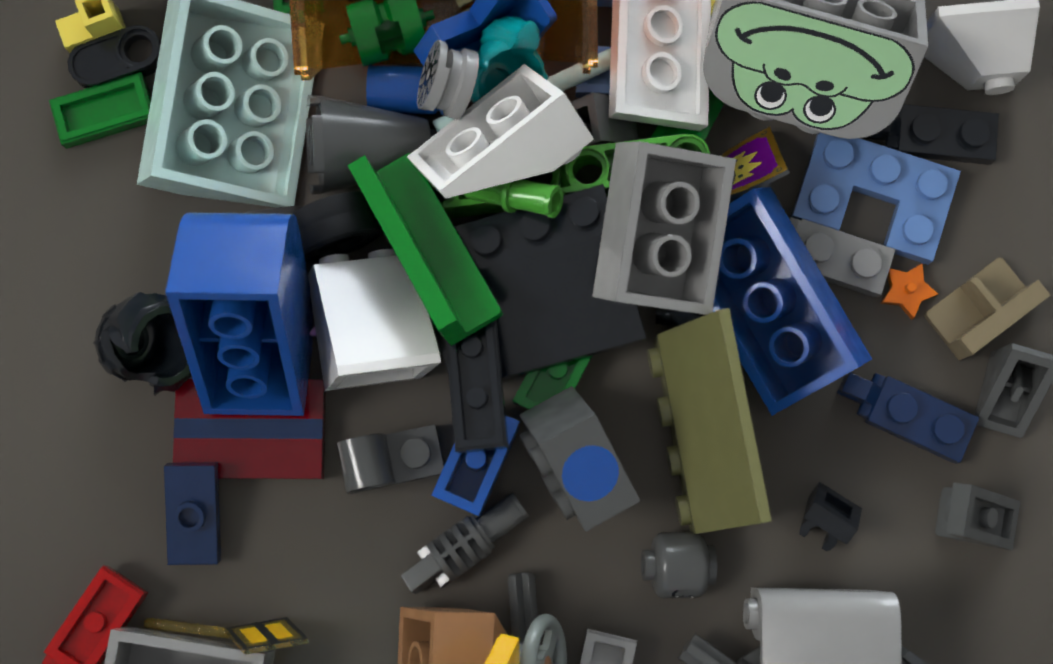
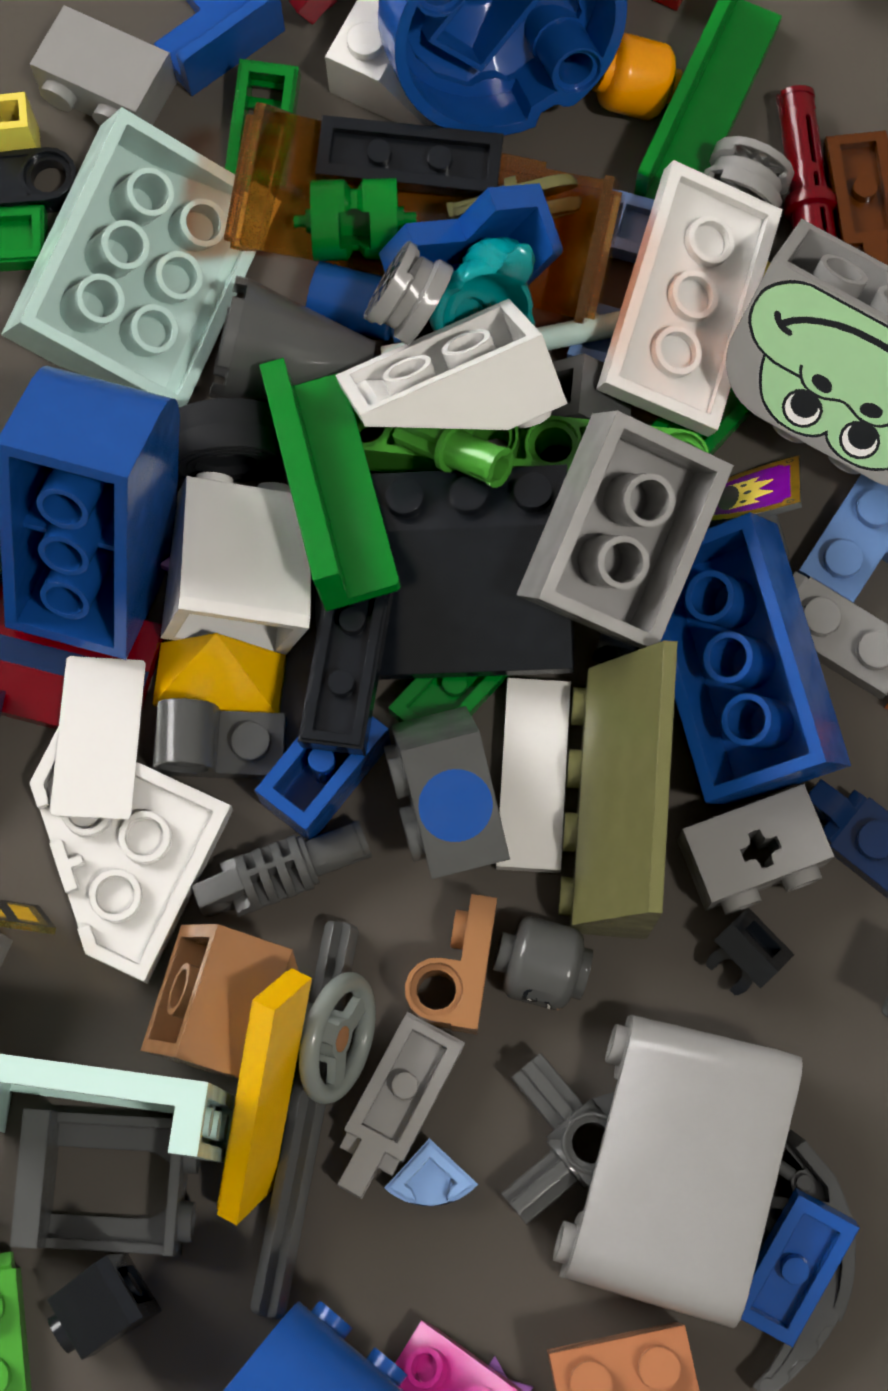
camera: 15 degrees right, 5 degrees down
none -> white plate [30,726,233,984]
none -> white sticker [50,656,146,820]
none -> yellow slope [153,633,286,713]
none -> medium nougat plate [405,894,497,1035]
none -> white tile [496,678,571,873]
none -> light grey brick [677,784,835,915]

